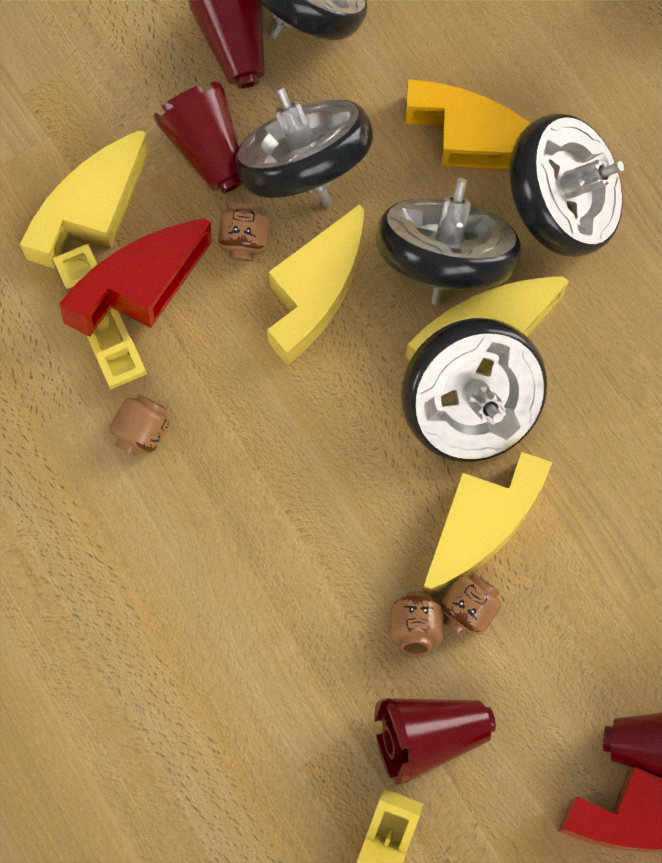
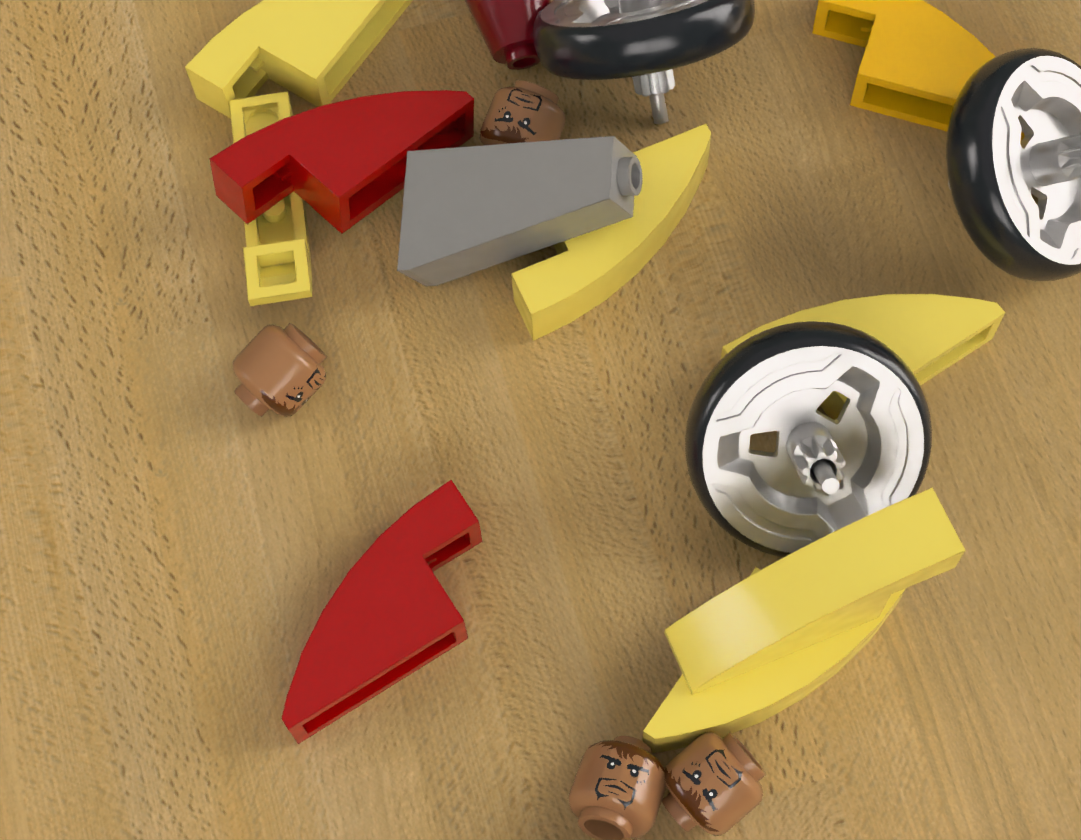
camera: 20 degrees right, 5 degrees down
wheel [376,178,521,306] -> none
none -> red slope [281,480,483,744]
none -> light grey slope [397,136,642,286]
none -> light yellow slope [664,487,966,695]

